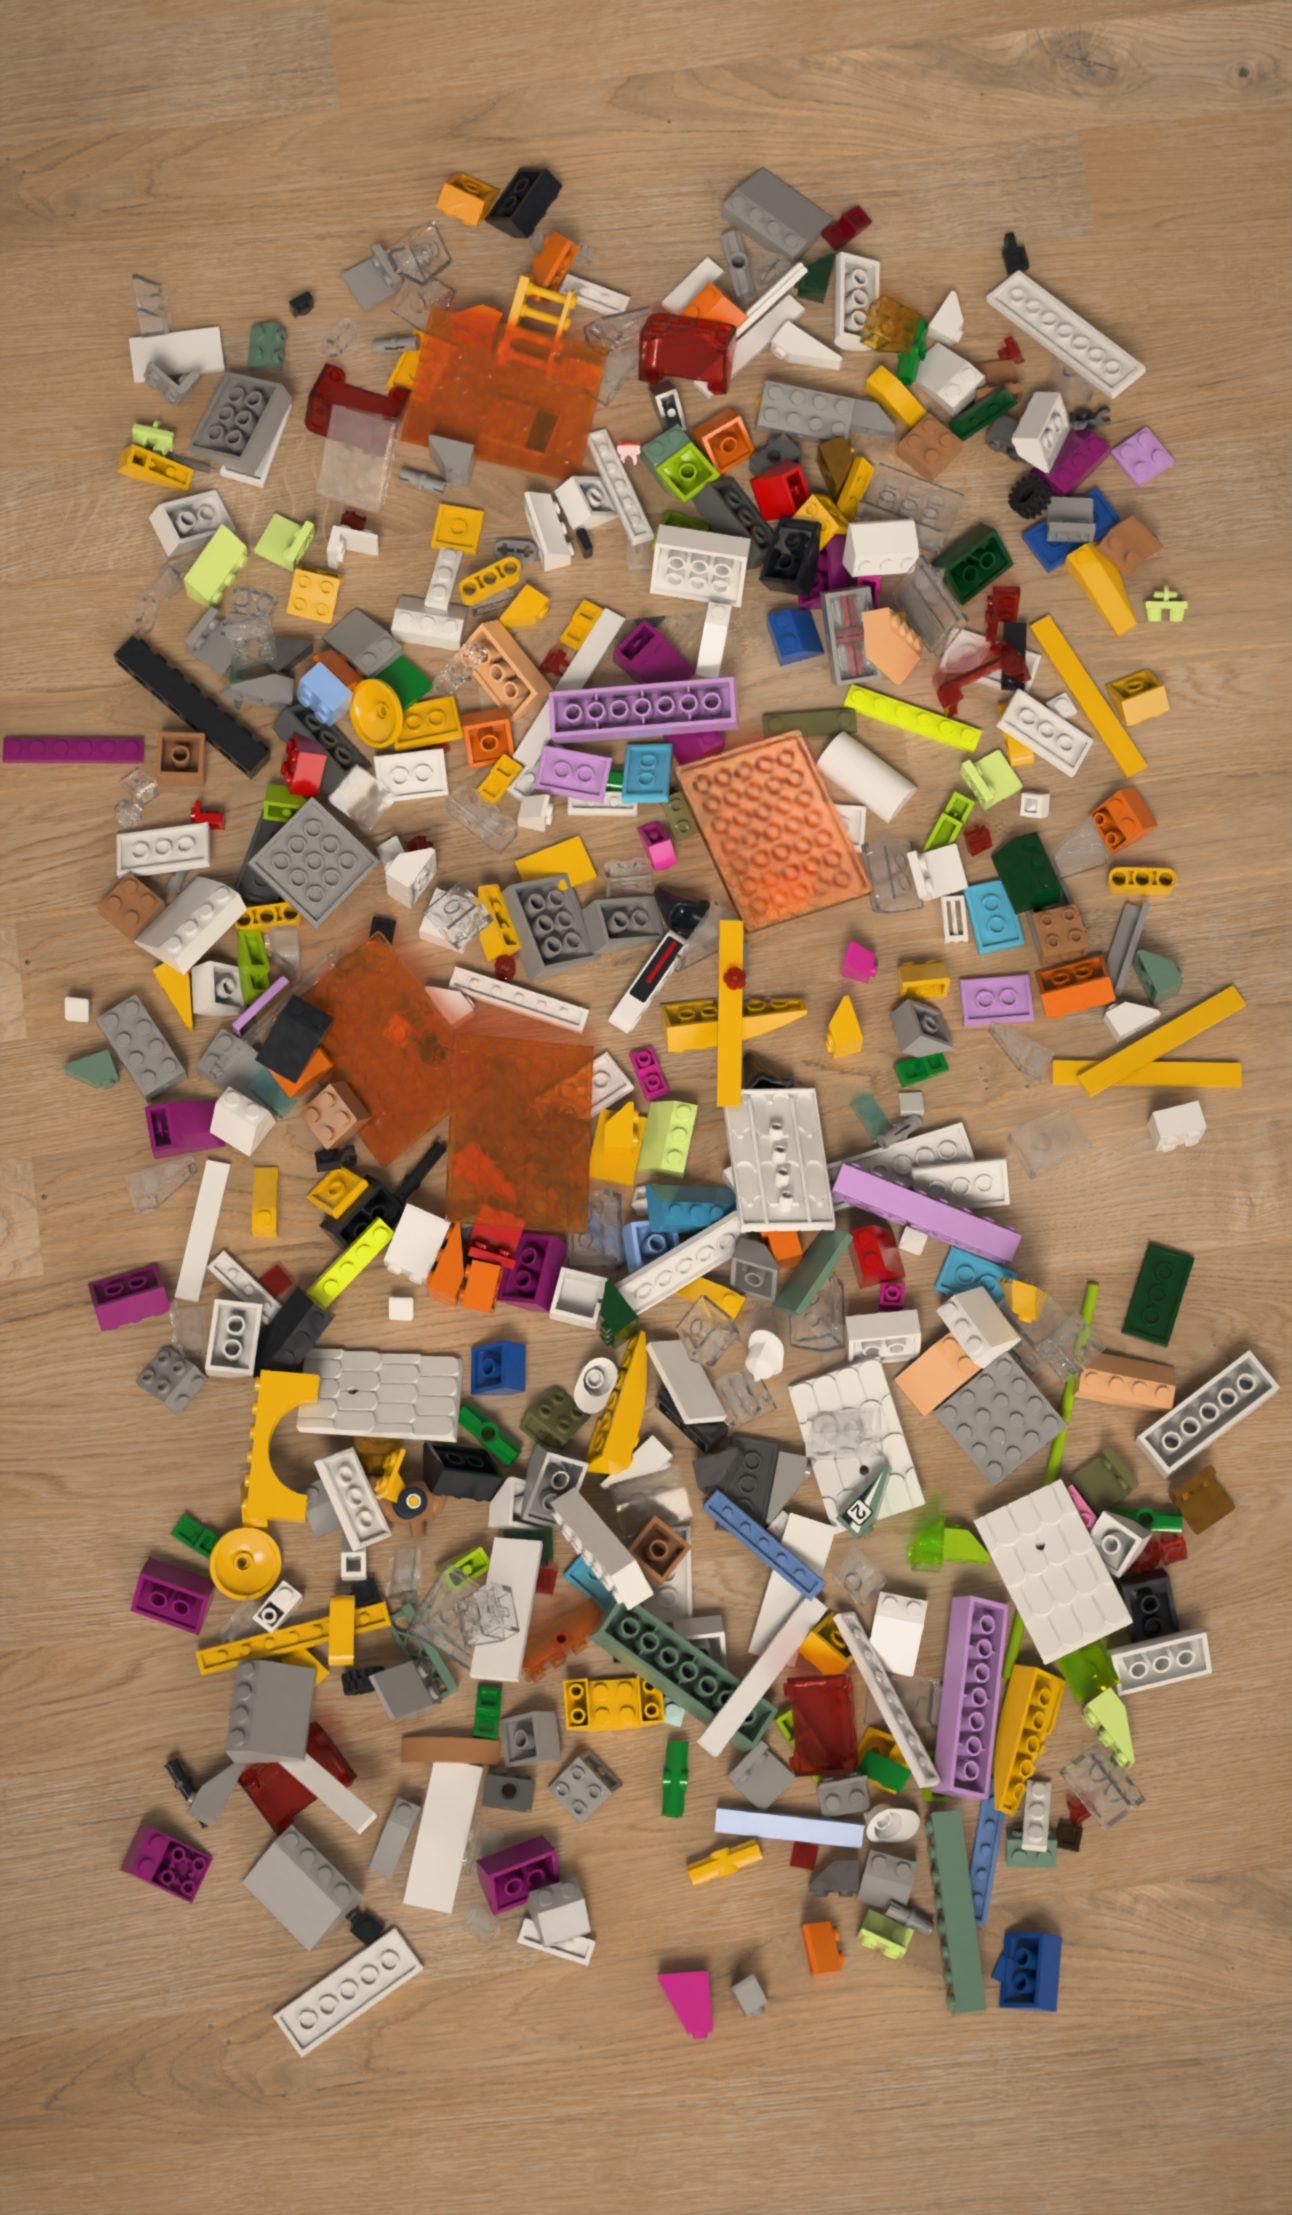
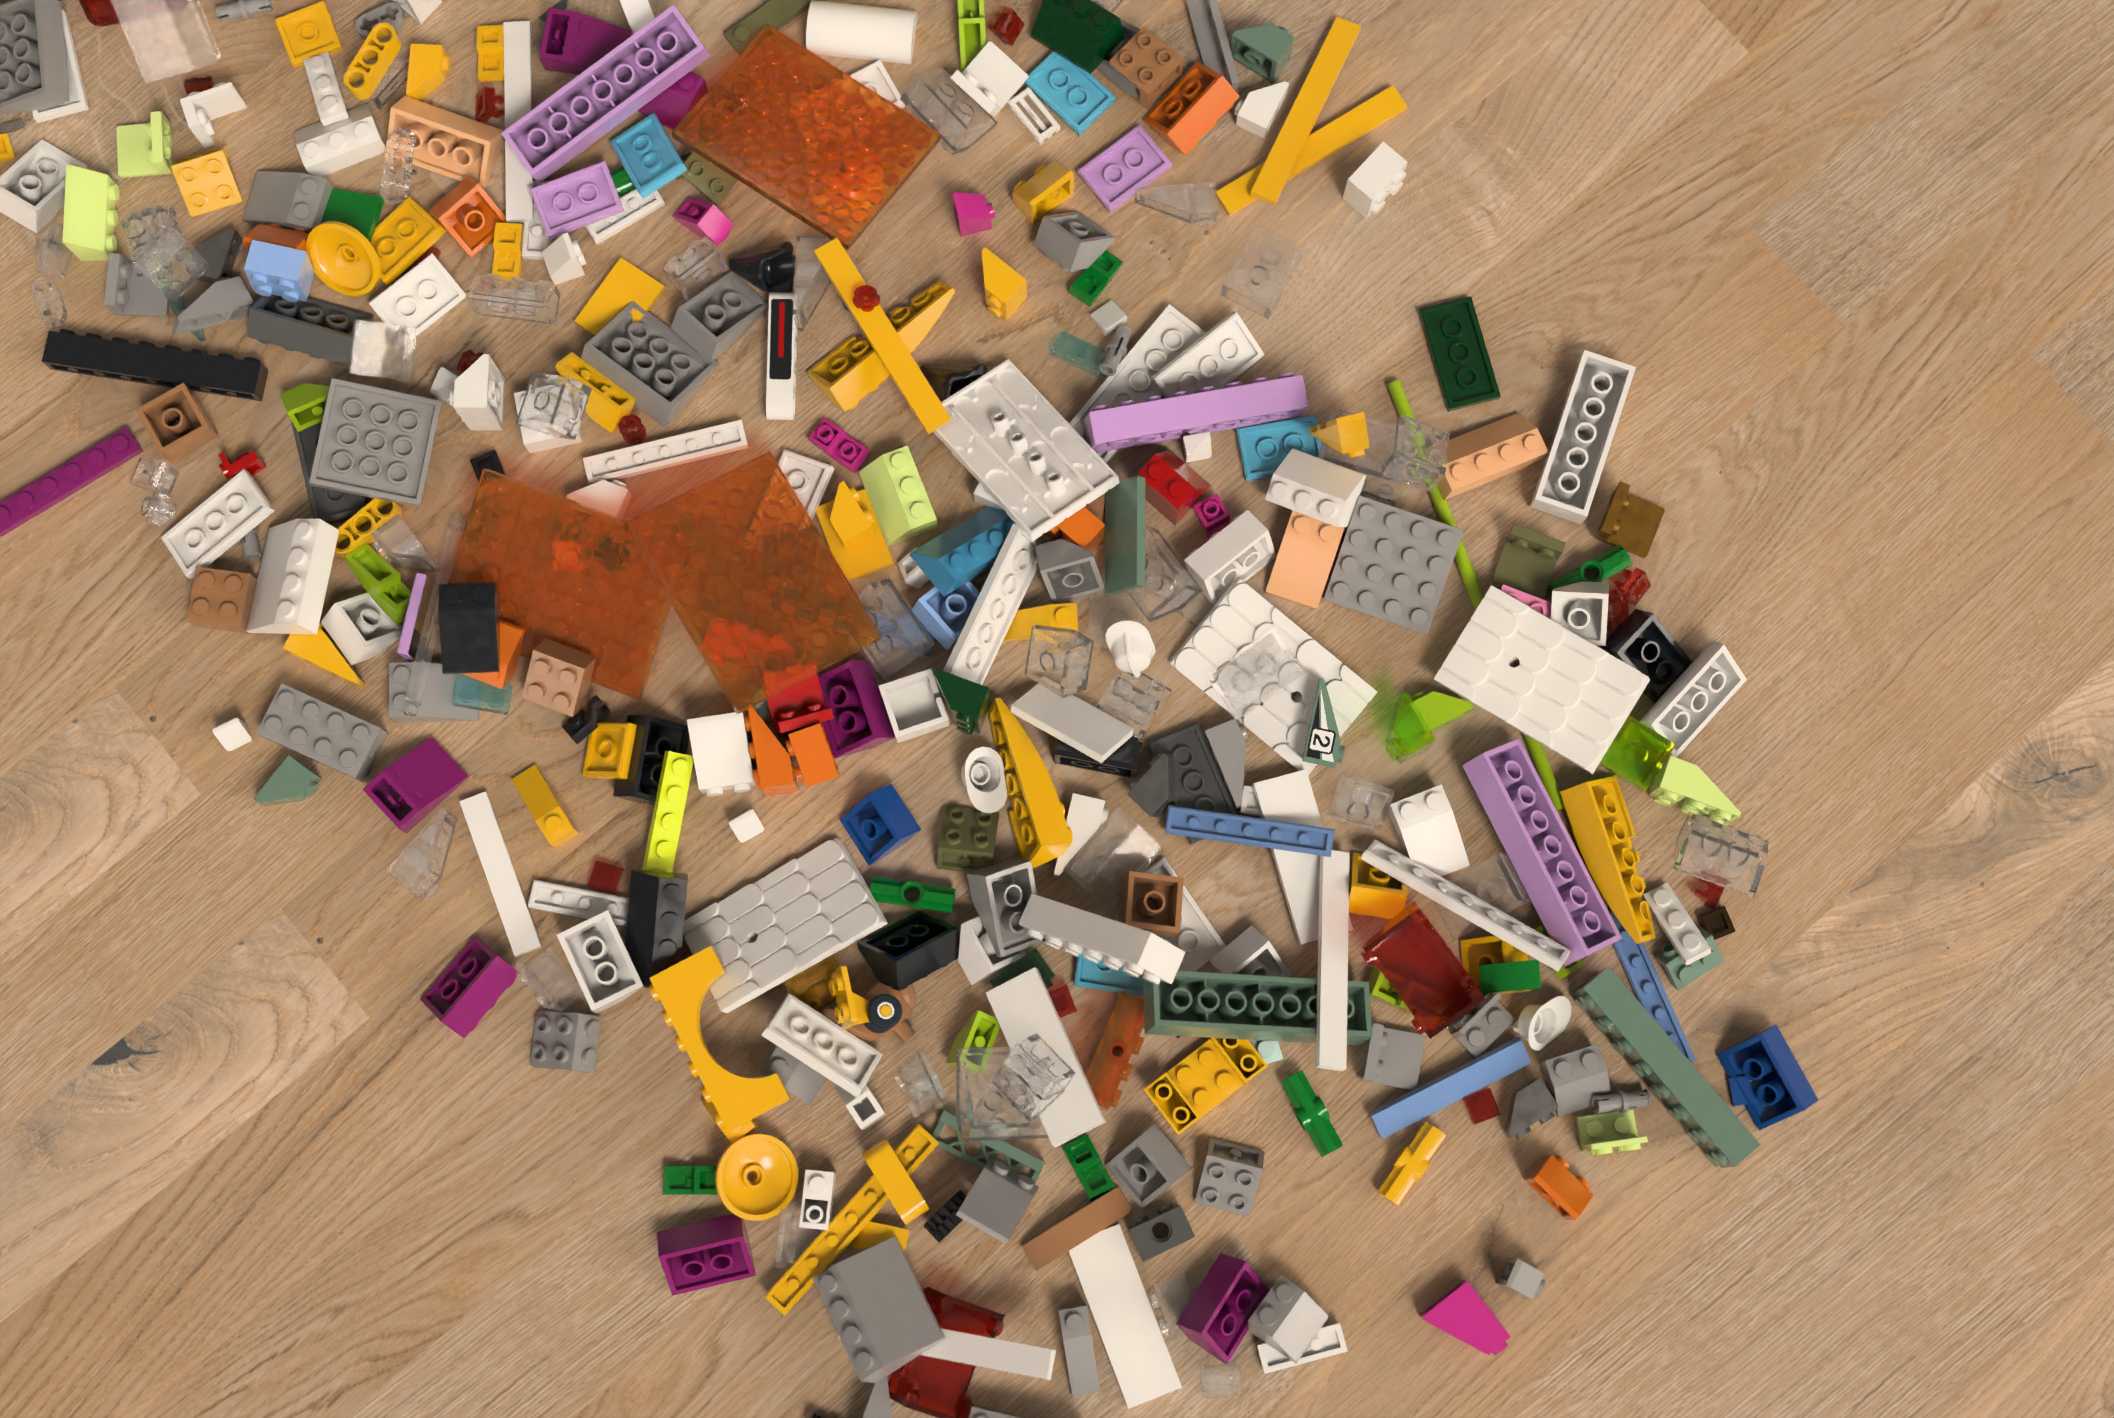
camera: 30 degrees left, 5 degrees up
white slope [210,1087,276,1157] -> none
red slope [281,732,327,798] -> none
black plate [346,1578,381,1608] -> none
black pin [393,1141,447,1205] -> none

